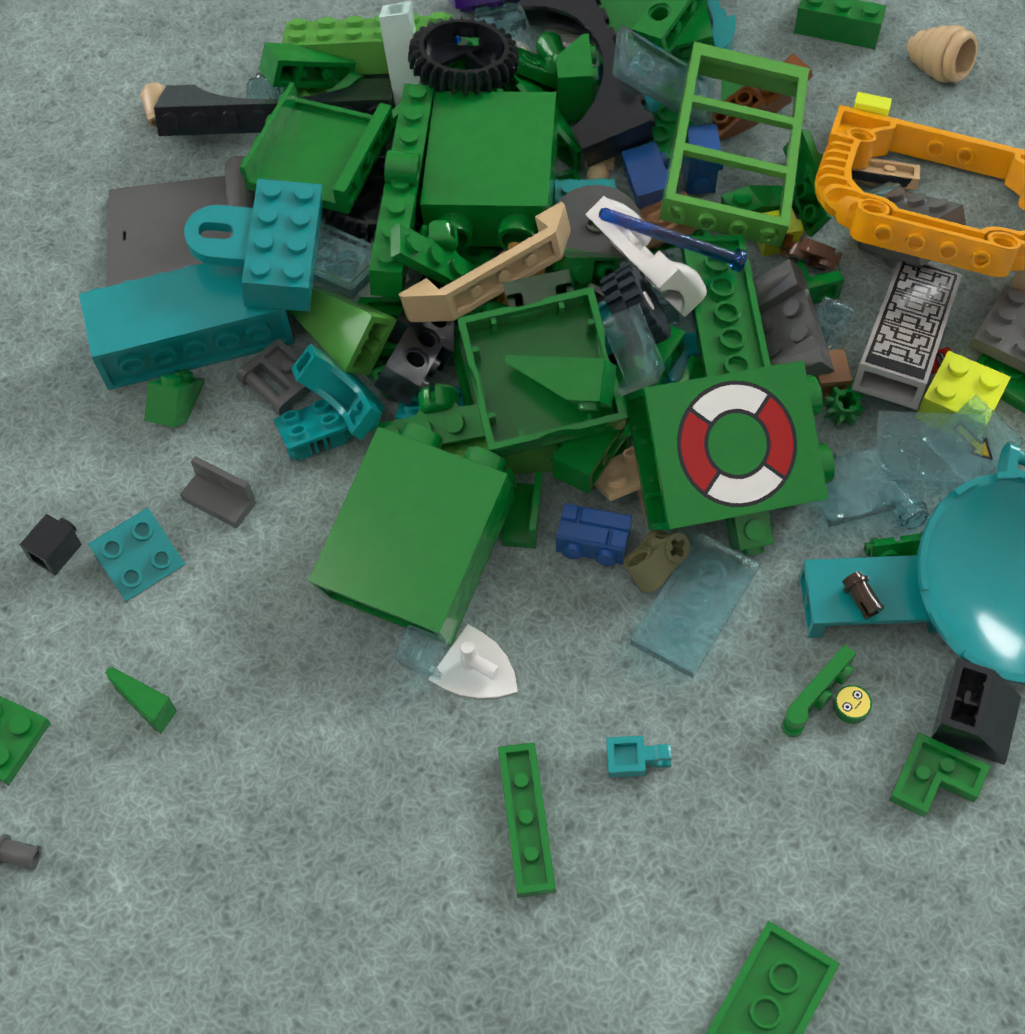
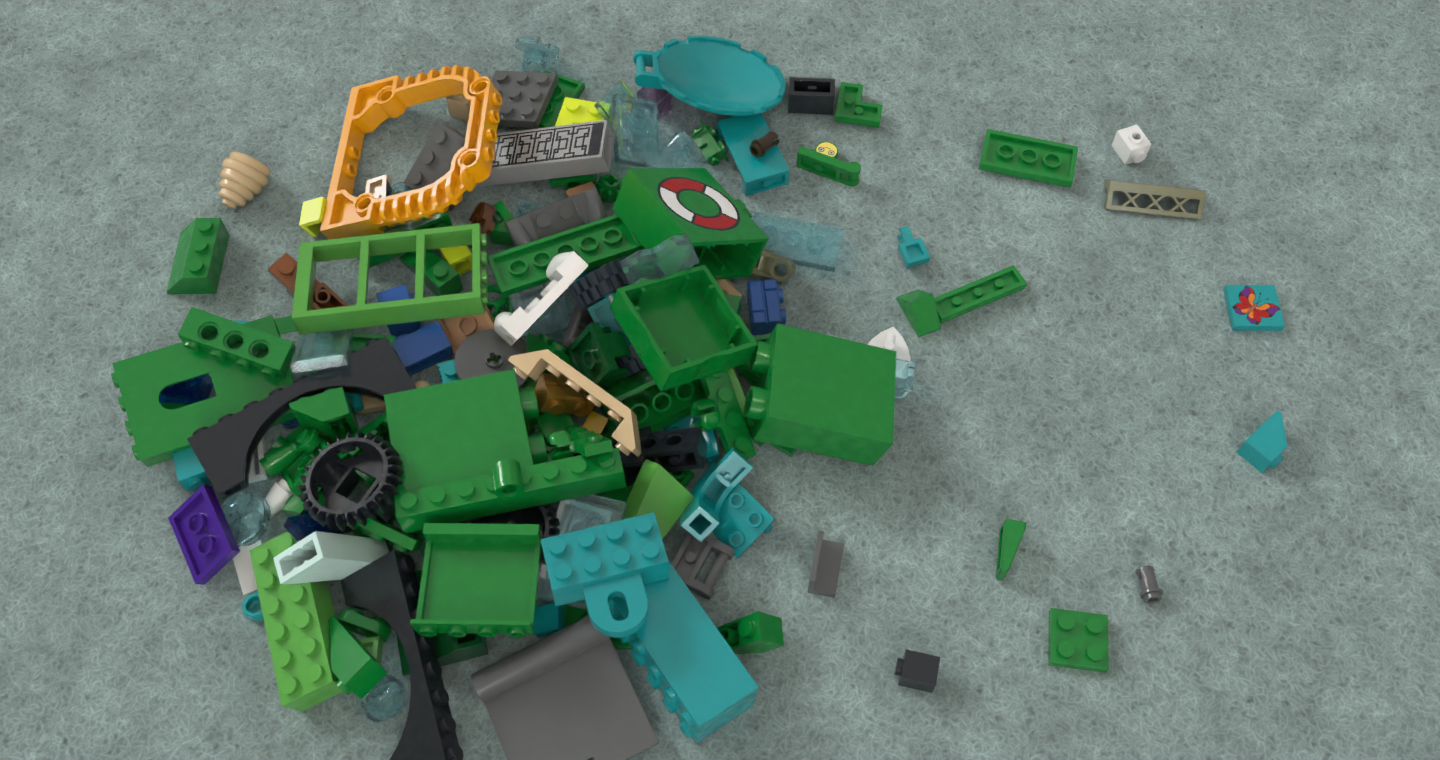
camera: 110 degrees left, 0 degrees up
teal hinge [88,507,186,601] -> none
green slope [505,355,616,413] -> none
clear blue bar [598,208,748,272] -> none
none -> green slope [896,289,941,338]

